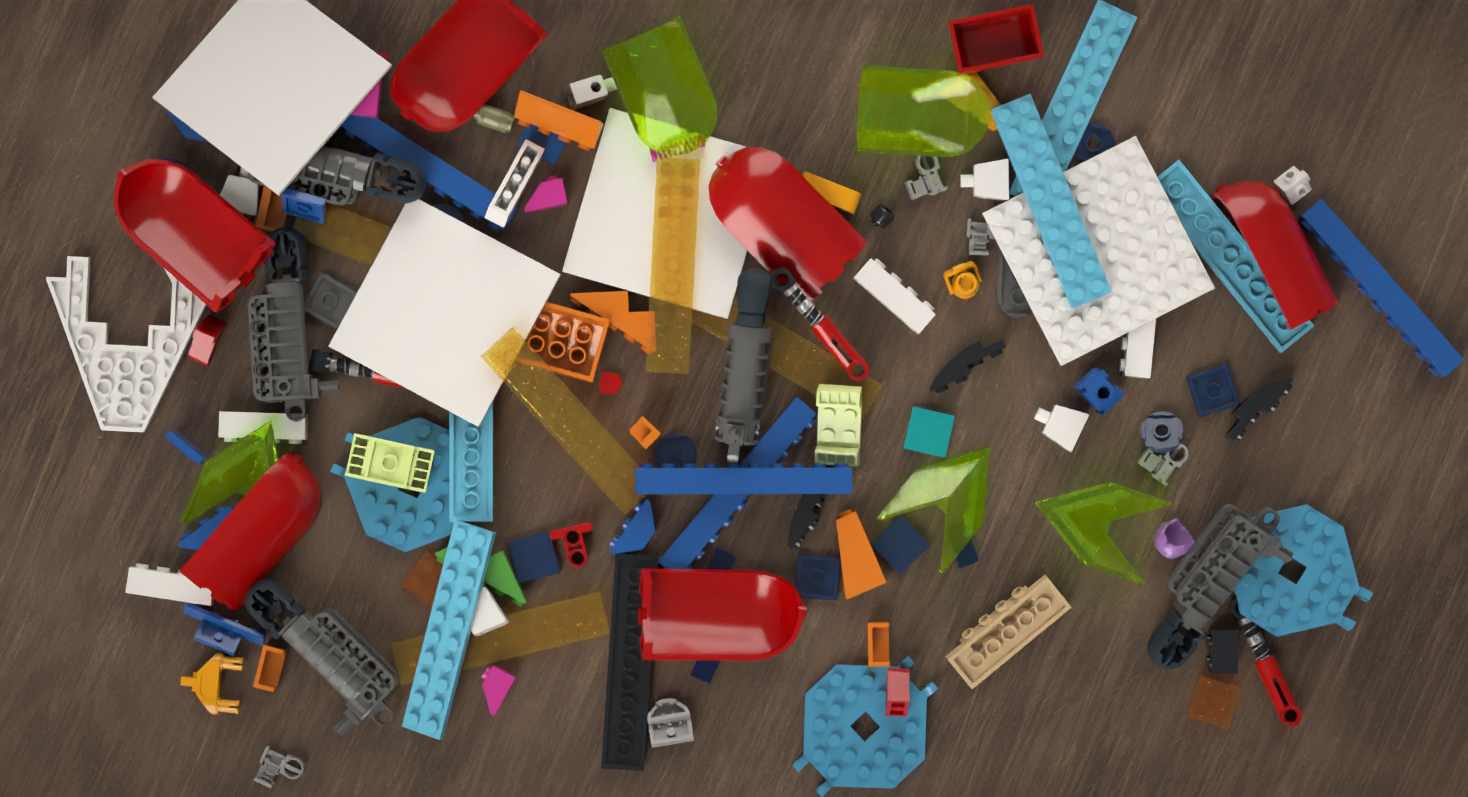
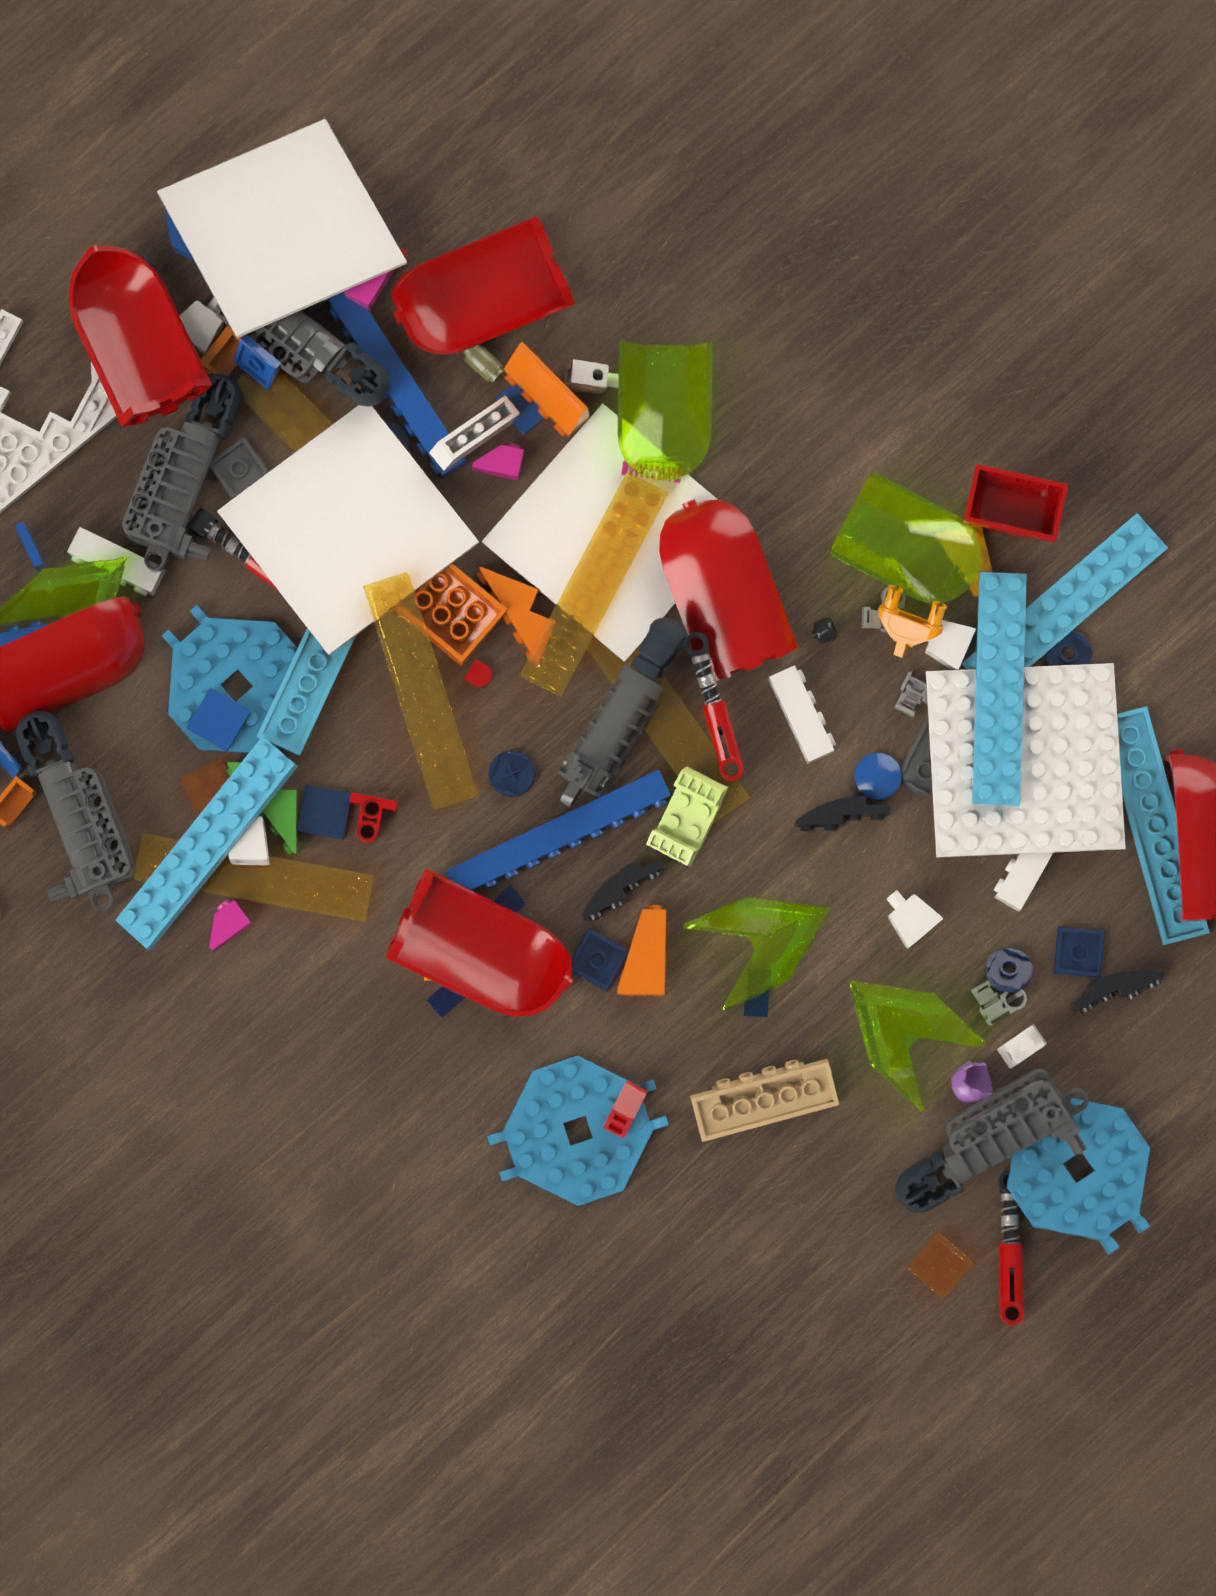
camera: 25 degrees right, 5 degrees down
red tile [188,314,228,366] -> none
yellowish green plate [345,433,435,493] -> none
black plate [601,553,659,771] -> none
blue slope [609,499,656,554] -> none
orange panel [630,416,662,449] -> none
blue brick [635,463,852,494] -> none
light grey slope [647,698,694,748] -> none
light orange beam [803,172,862,214] -> none
orange panel [867,622,890,667] -> none
dark blue tile [870,514,931,575] -> none
teal tile [903,407,955,458] -> none
light orange piece [943,261,982,299] -> none
blue brick [1074,367,1124,416] -> none
black piece [1205,629,1238,674] -> none
none -> blue tile [186,688,251,752]
none -> blue dish [855,753,902,800]
none -> light orange connector [878,585,947,658]
none -> white torso [997,1024,1047,1068]

